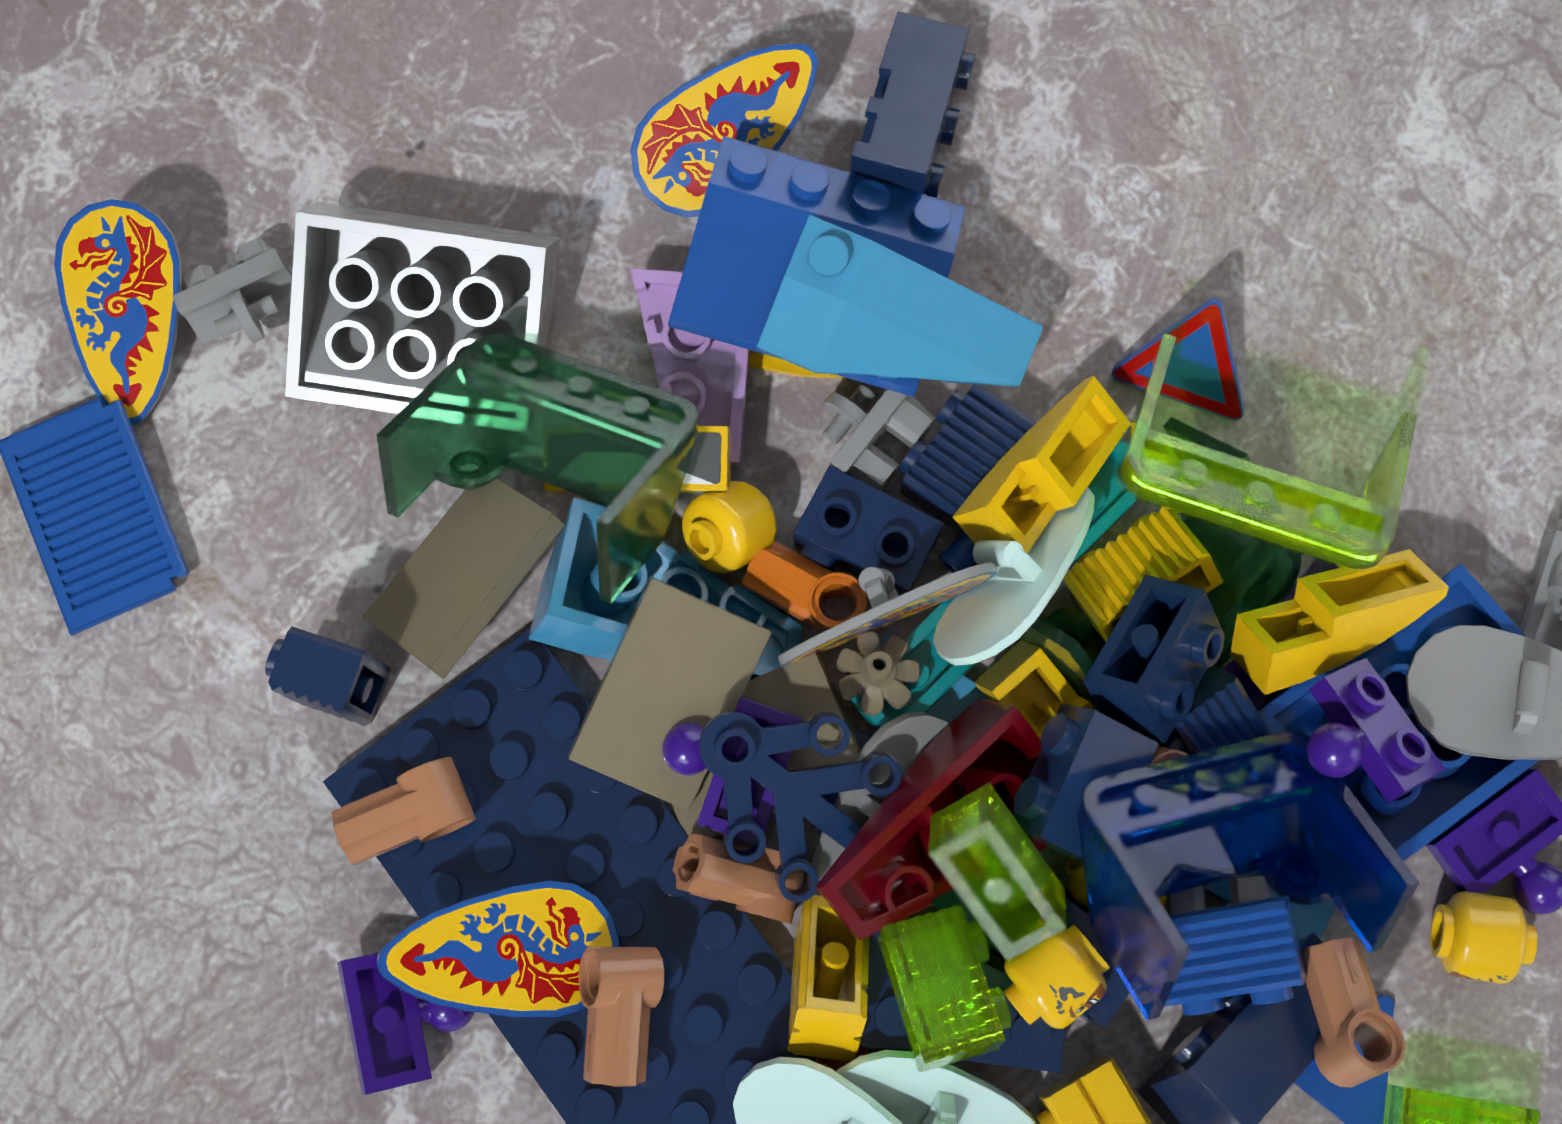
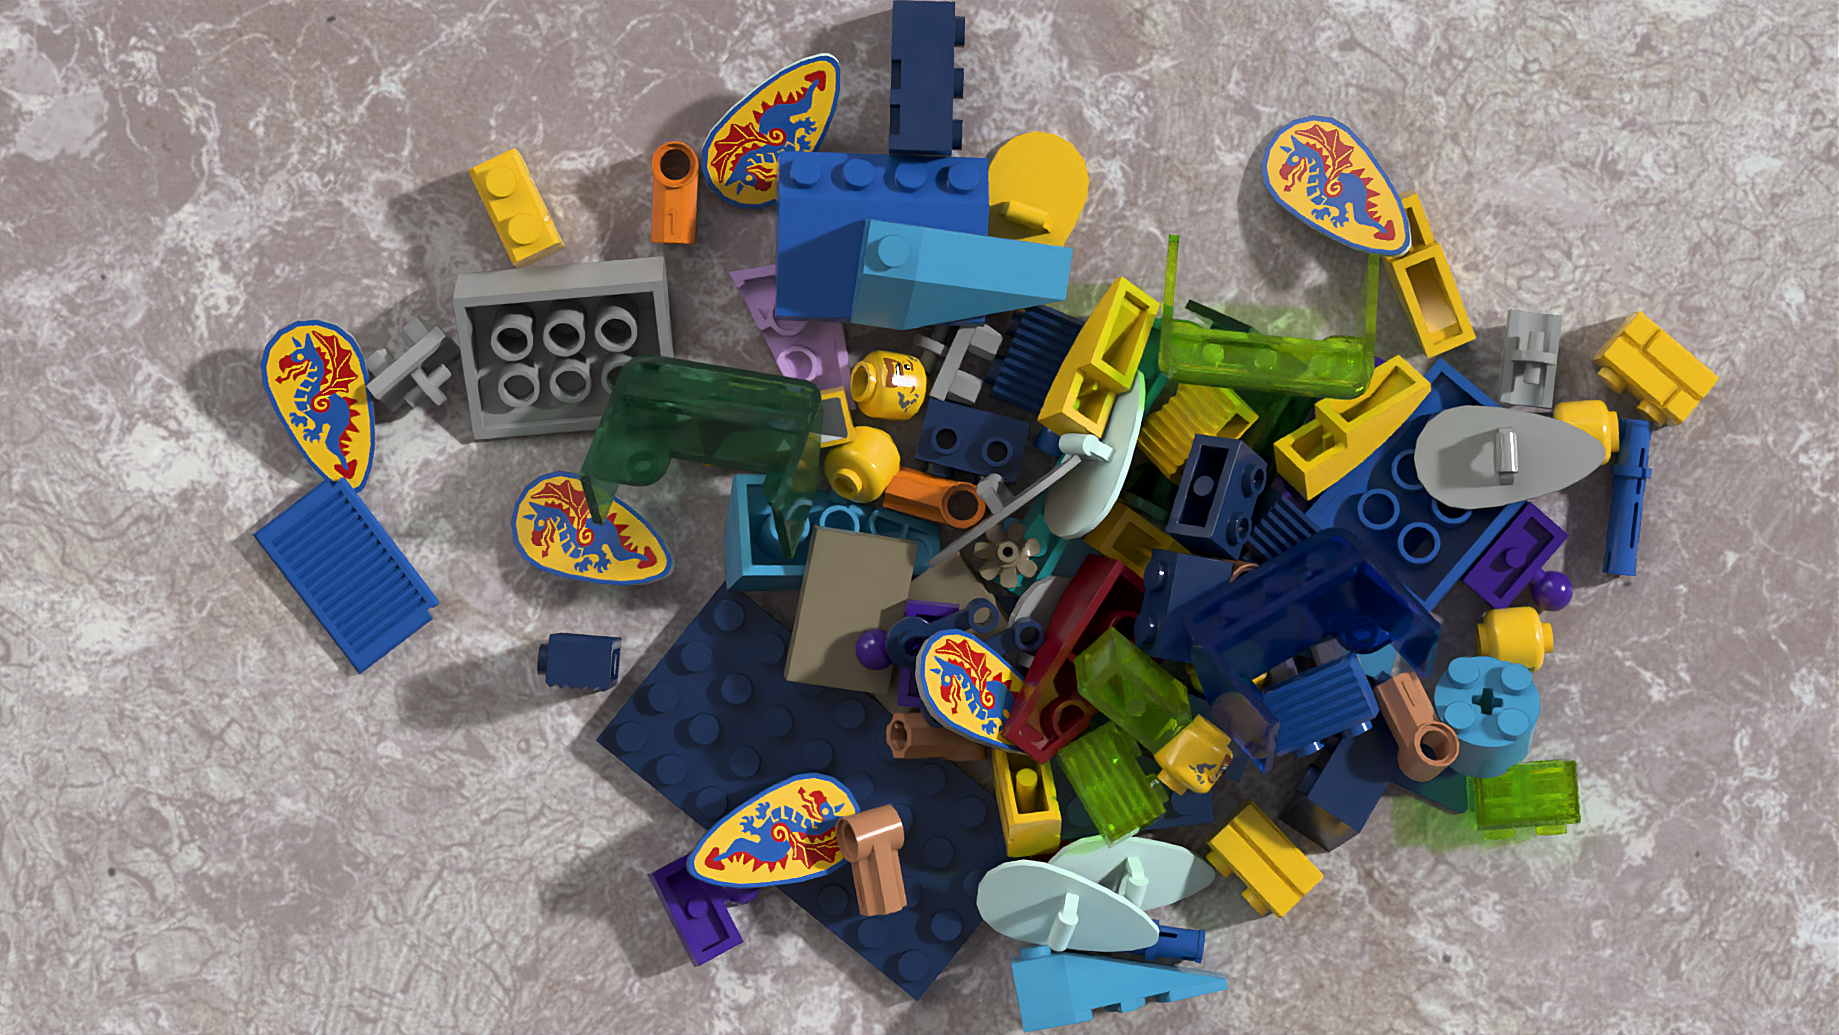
camera: 20 degrees left, 10 degrees up
nougat piece [331,757,476,865] -> none
dark tan tile [363,469,565,679] -> none
piece [1112,298,1245,421] -> none
dark purple plate [1307,658,1446,803] -> none
none -> yellow brick [468,148,565,269]
none -> shield [511,470,675,586]
none -> orange piece [651,141,700,244]
none -> yellow head [850,350,931,421]
none -> shield [915,629,1027,755]
none -> yellow shield [988,131,1089,247]
none -> shield [1261,115,1412,257]
none -> yellow slope [1380,190,1476,359]
none -> dark azure brick [1432,656,1540,778]

